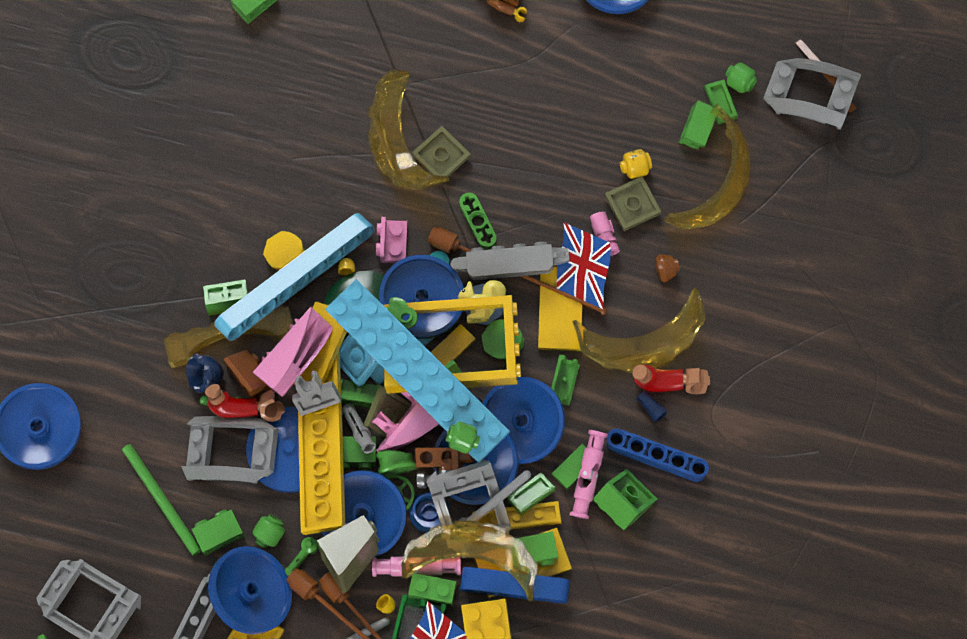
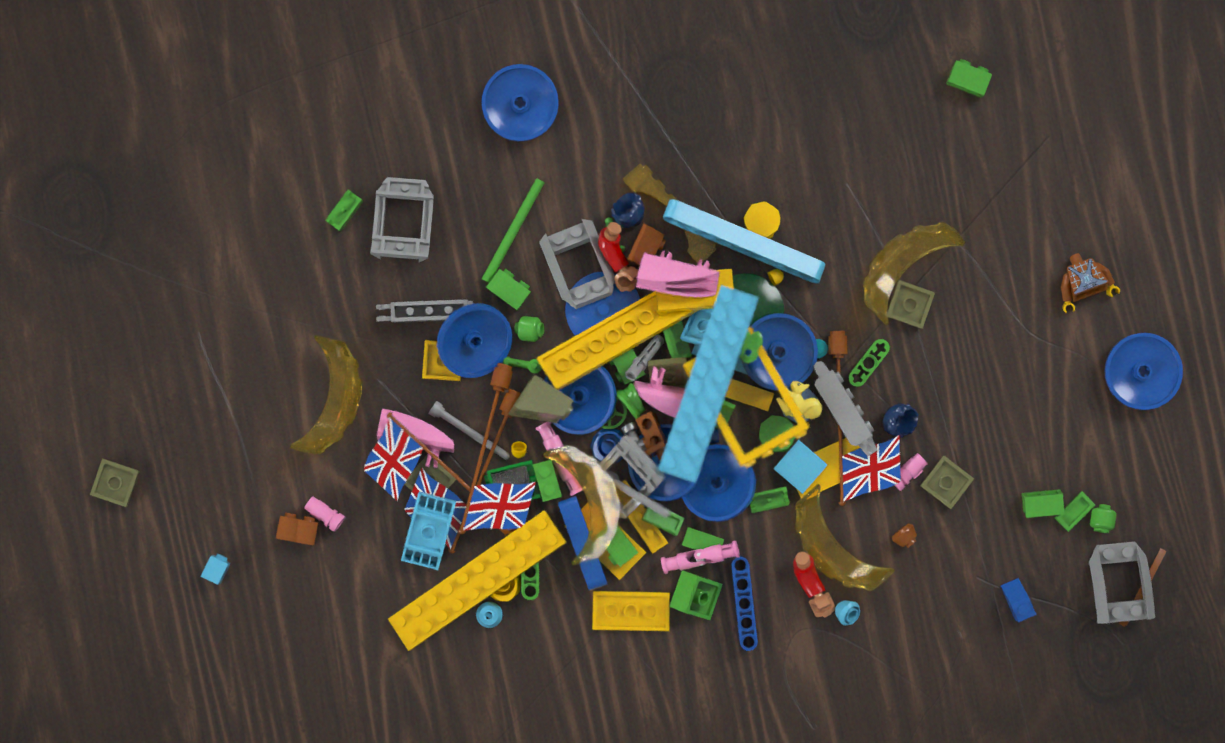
camera: 65 degrees right, 15 degrees up
hinge [203,280,248,316] -> none
light grey plate [292,371,341,416] -> none
bright pink bracket [376,217,407,263] -> none
bright green head [446,421,480,454] -> none
yellow head [620,149,652,179] -> none
dark blue pin [636,390,668,423] -> none
clear yellow windscreen [664,104,750,230] -> none
none -> yellow tile [592,591,670,631]
none -> medium azure tile [773,440,827,494]
none -> medium azure cone [835,600,860,626]
none -> dark blue hair [883,403,919,438]
none -> blue slope [1000,578,1036,622]

